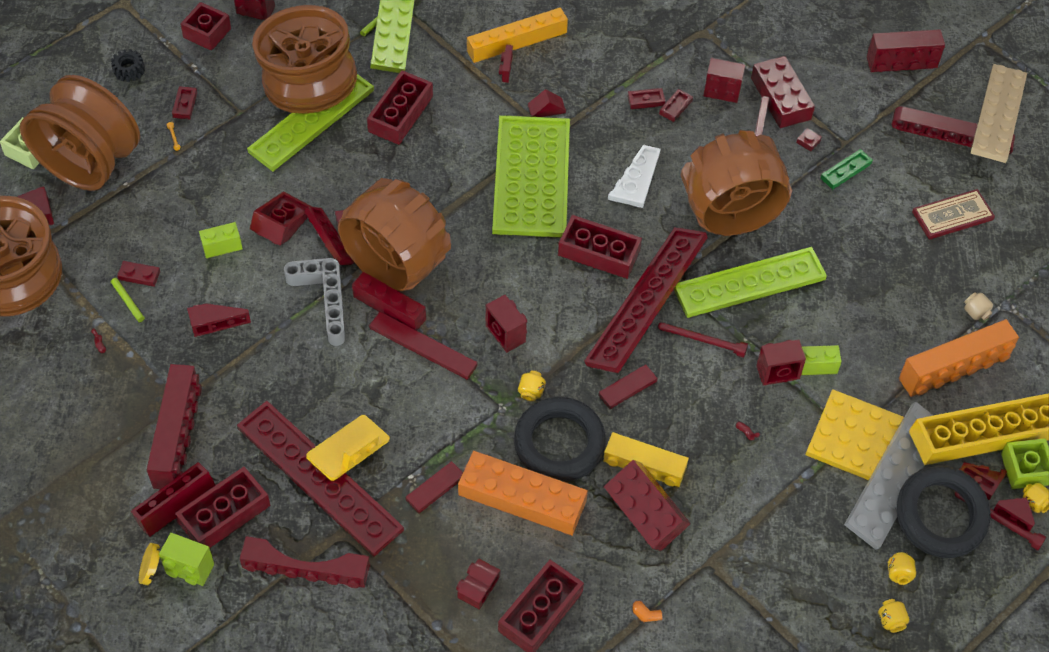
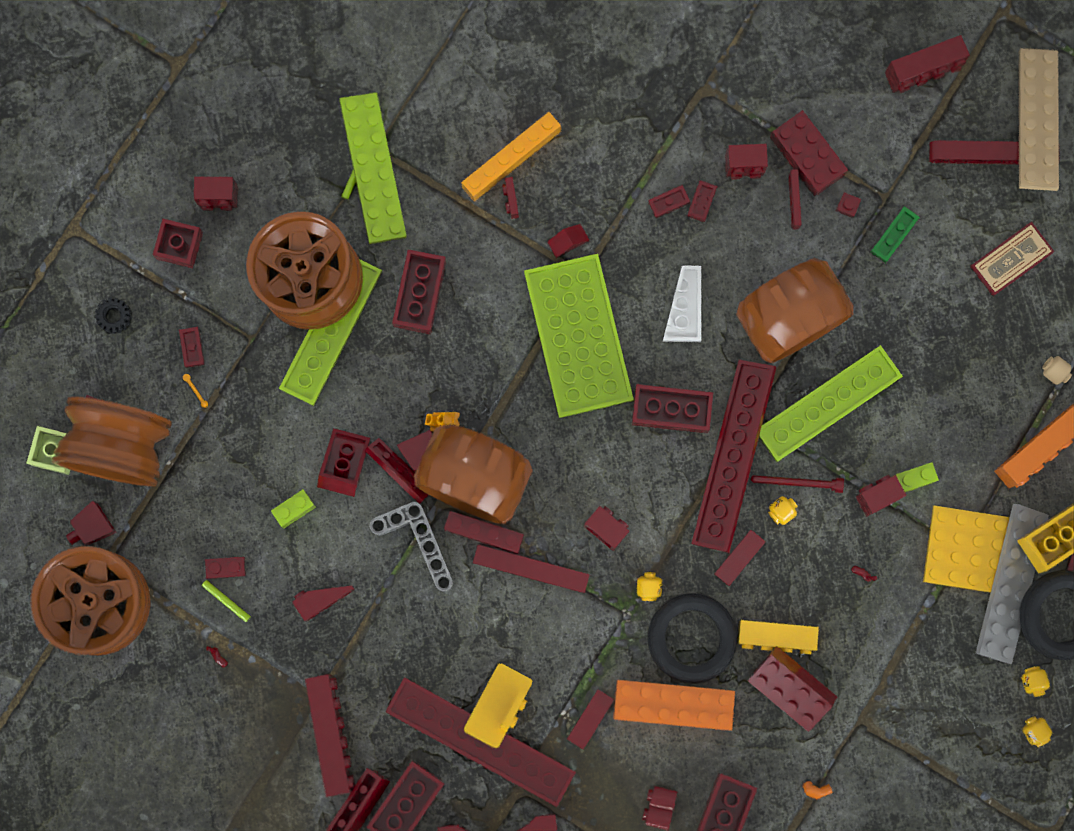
camera: 15 degrees left, 25 degrees up
none -> yellow head [768,496,798,525]

